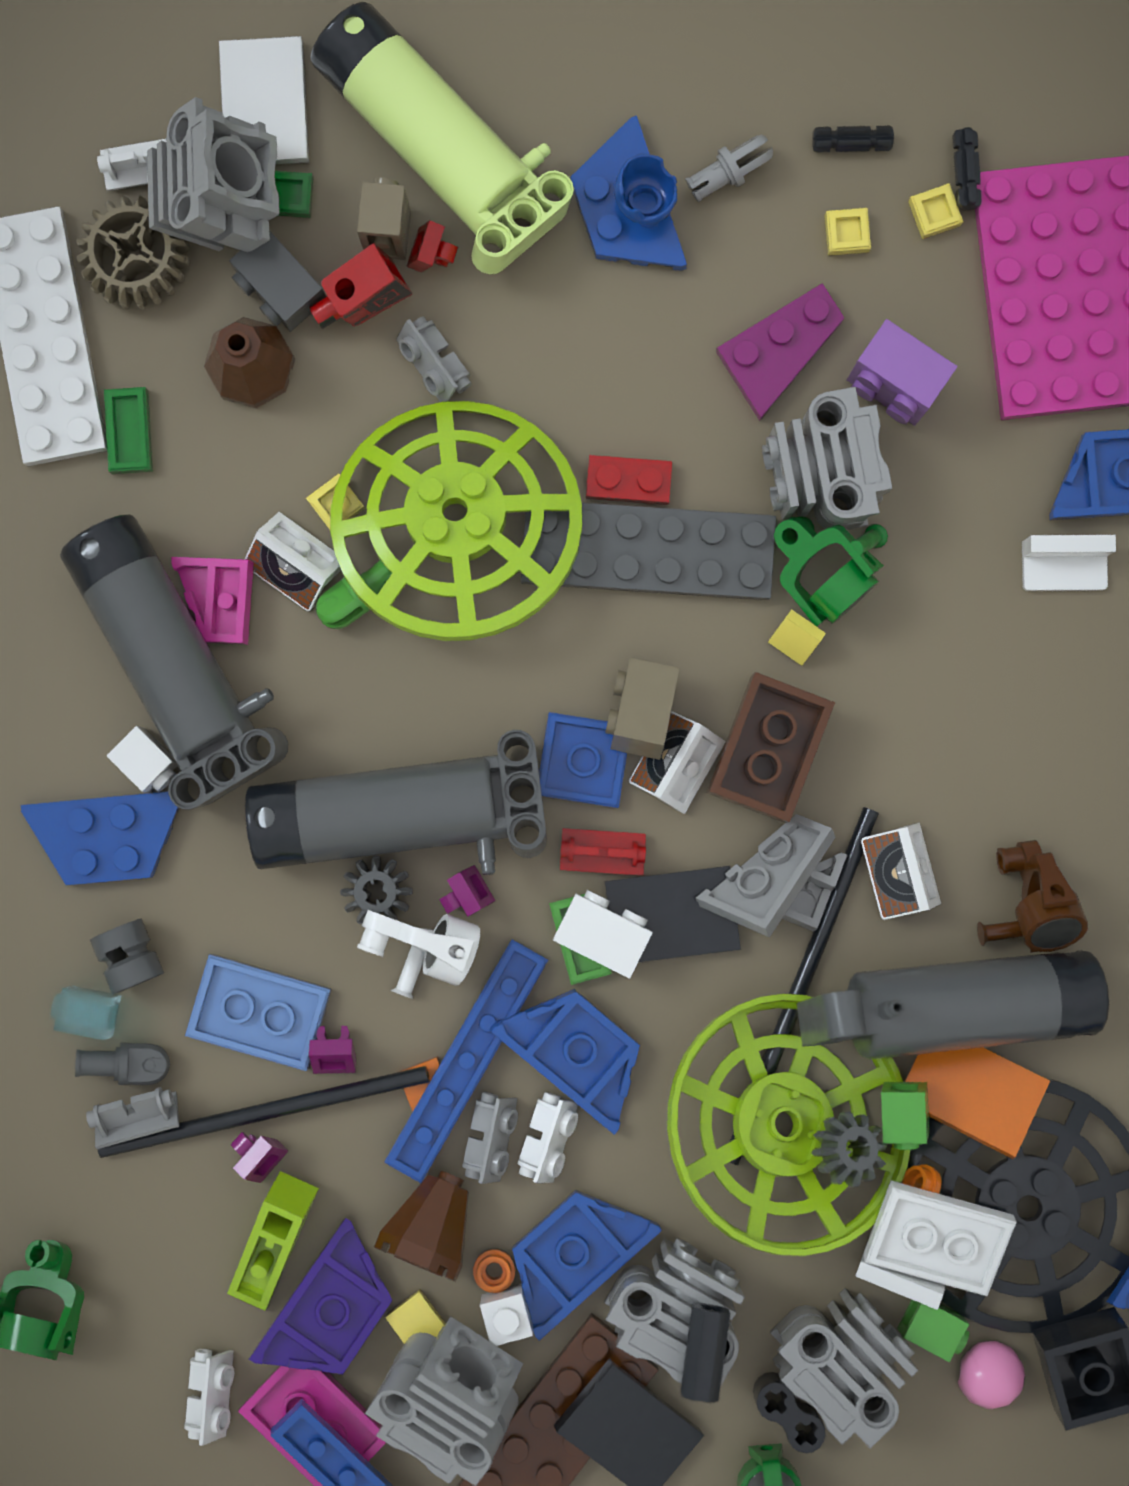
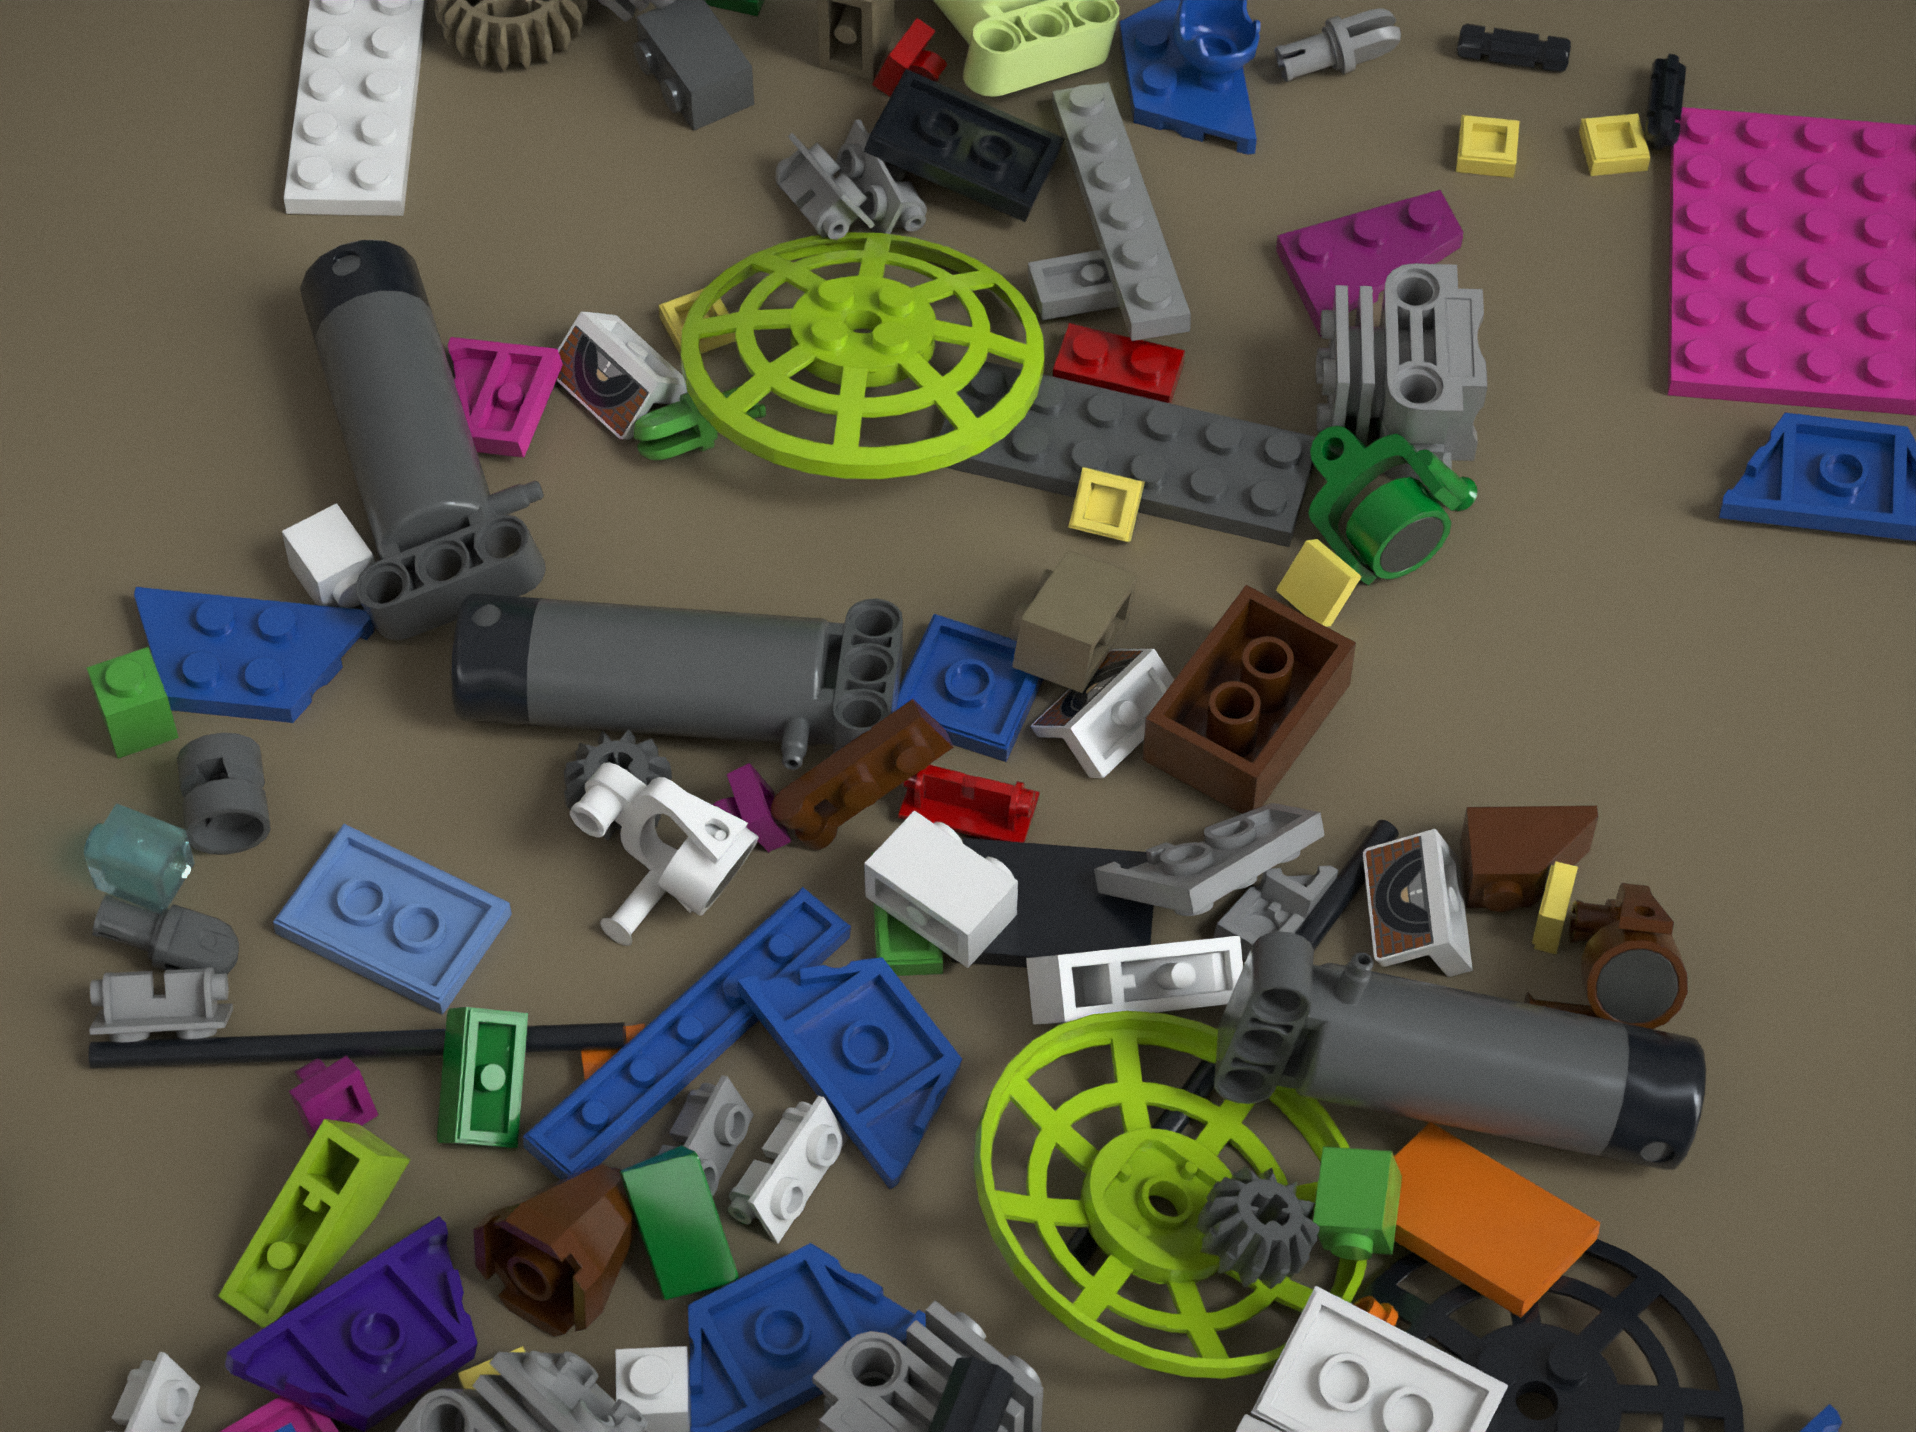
camera: 10 degrees right, 30 degrees down
green tile [104,387,153,474] -> none
reddish brown cone [204,317,295,408] -> none
magenta tile [309,1026,356,1074] -> none
red torso [310,243,412,329] -> none
orange plate [473,1249,516,1293] -> none
medium lavender brick [847,319,958,426] -> none
white panel [1022,535,1116,591] -> none
none -> bright green brick [86,647,179,759]
none -> green slope [437,1007,528,1148]
none -> green slope [619,1145,739,1300]
none -> reddish brown plate [771,699,954,850]
none -> light grey hinge [776,133,875,240]
none -> black tile [864,69,1065,222]
none -> white slope [1026,936,1243,1025]
none -> light grey plate [1028,250,1120,320]
none -> light grey plate [1052,82,1191,341]
none -> light yellow tile [1068,467,1145,542]
none -> reddish brown slope [1460,805,1598,912]
none -> light yellow tile [1532,861,1578,954]

